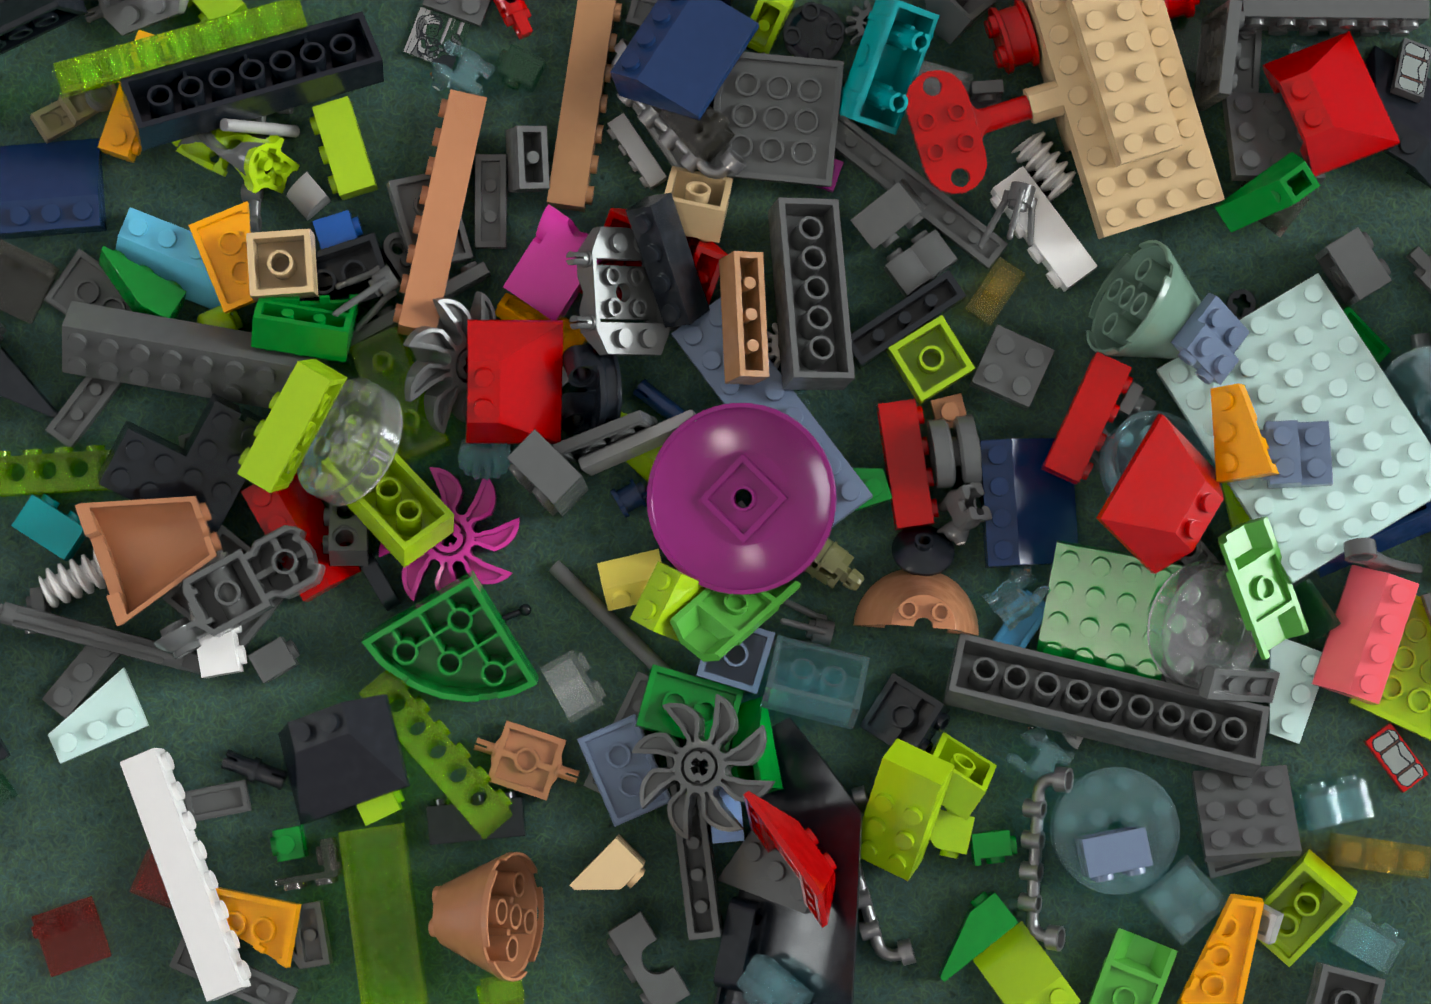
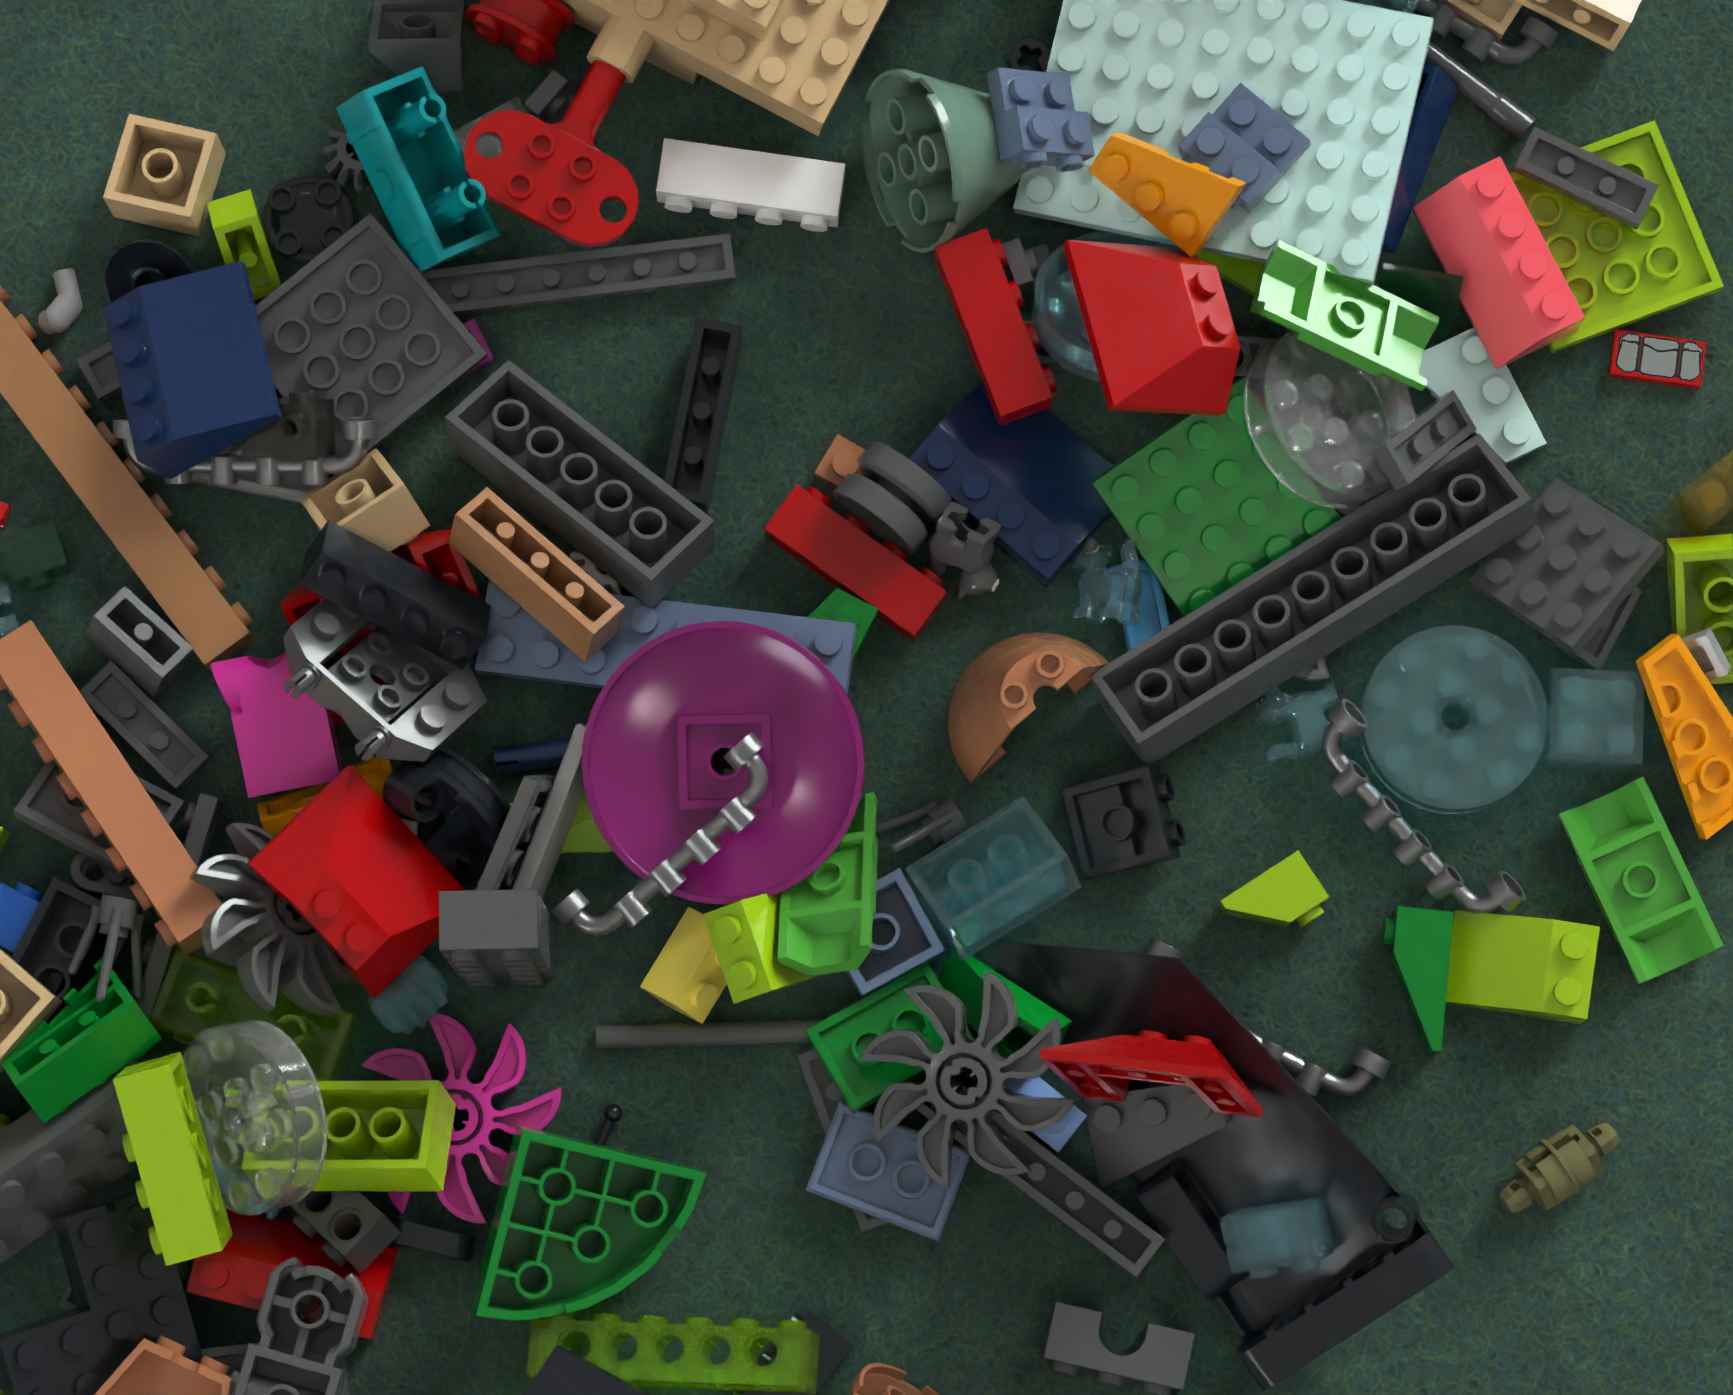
camera: 45 degrees left, 5 degrees down
nougat plate [474,720,580,801] -> none
clear brick [540,649,607,723] -> none
tan slope [570,834,646,890] -> none
light grey piece [606,113,667,190] -> none
dark blue brick [610,479,647,518] -> none
olive piece [804,538,864,591] -> none
dark grey brick [850,178,927,250] -> none
lime brick [861,738,955,881] -> none
dark grey brick [883,229,958,298] -> none
lime brick [886,315,975,405] -> none
black dish [892,526,955,576] -> none
lime brick [930,732,997,821] -> none
clear yellow tile [964,257,1025,326] -> none
dark grey brick [969,324,1055,411] -> none
green brick [970,829,1017,866] -> none
dark grey plant [978,181,1038,249] -> none
white piece [1011,131,1076,202] -> none
sand blue brick [1074,825,1153,882] -> none
clear light blue brick [1299,774,1374,830] -> none
dark grey piece [1343,538,1423,575] -> none
none -> flat silver bar [549,732,769,936]

